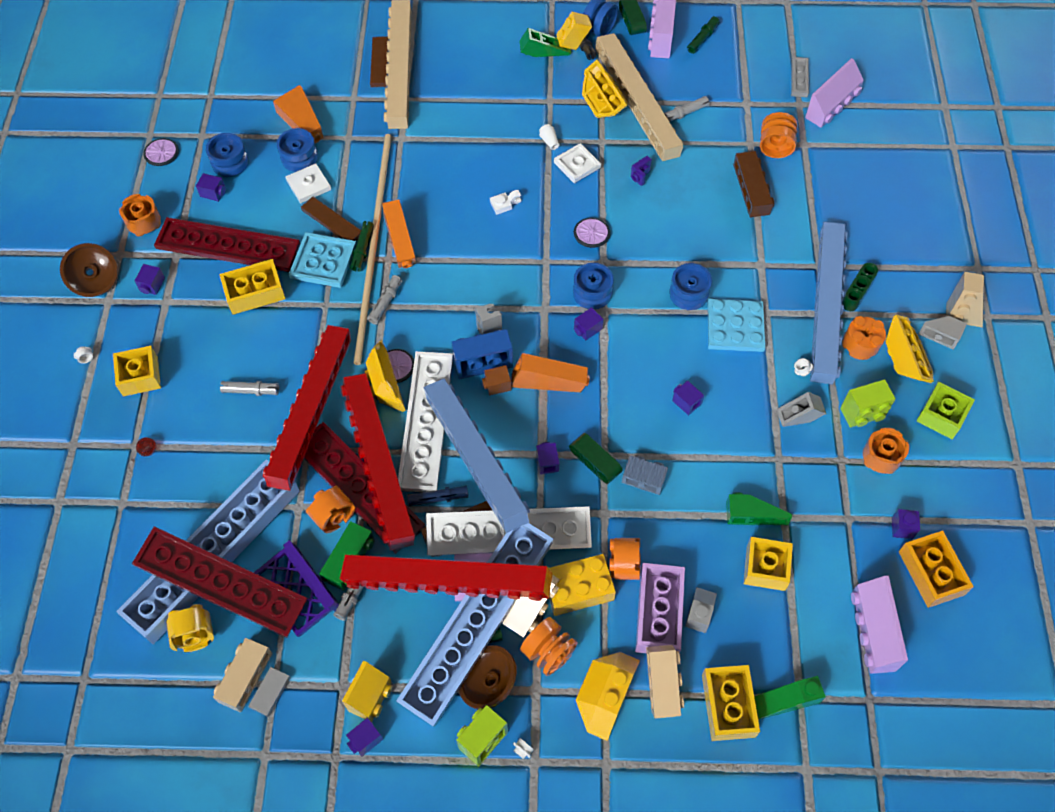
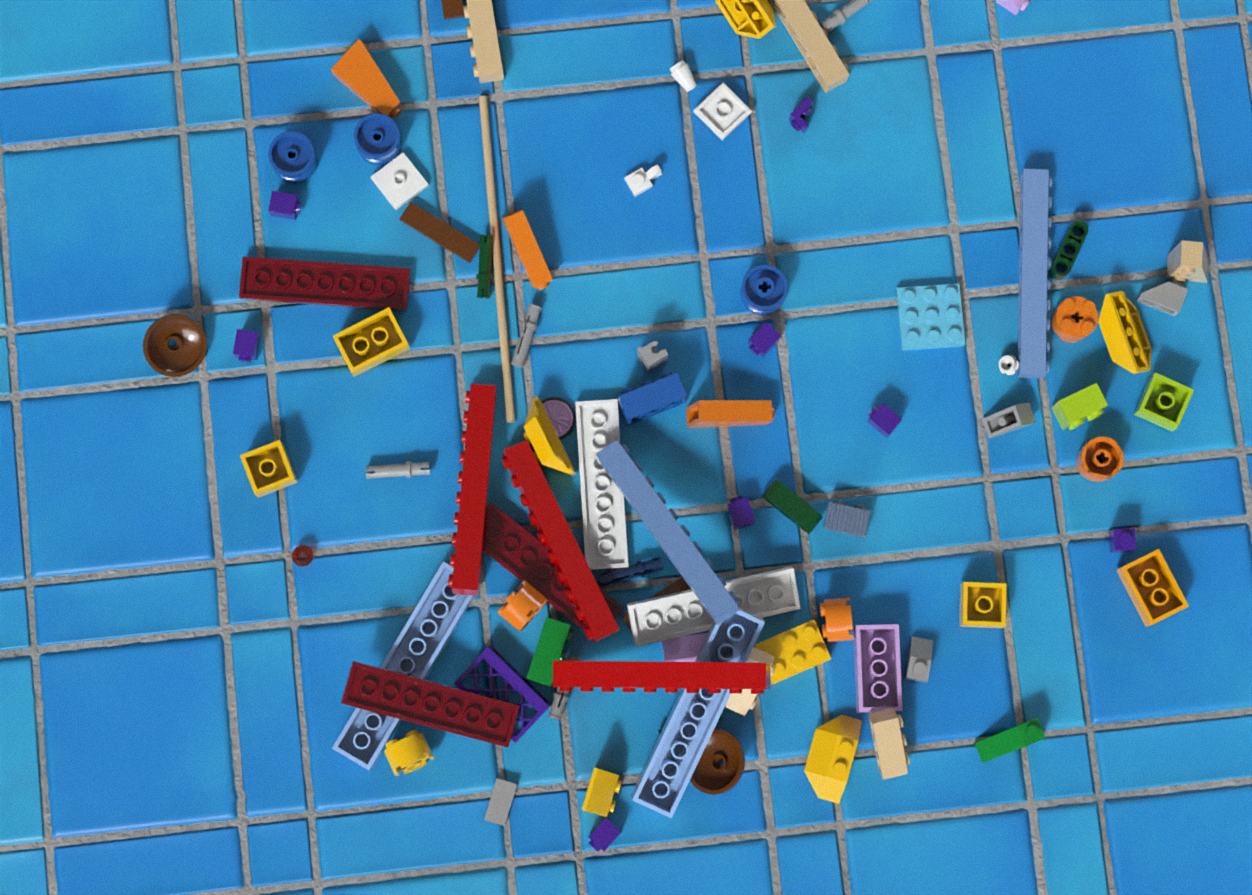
camera: 10 degrees left, 20 degrees up
white plate [74,346,93,364] -> none
orange brick [119,194,161,236] -> none
lavender wheel [143,138,179,166] -> none
tan brick [213,638,273,713] -> none
medium azure plate [289,232,357,288] -> none
lime brick [456,705,508,767] -> none
dark orange brick [482,366,511,396] -> none
white plate [513,738,534,759] -> none
orange wheel [520,617,578,676] -> none
lavender wheel [573,217,610,248] -> none
blue wheel [669,263,712,310] -> none
yellow brick [702,665,760,741] -> none
green slope [726,492,792,526] -> none
reddish brown brick [733,151,774,218] -> none
orange wheel [760,112,798,158] -> none
lavender slope [851,576,908,674] -> none

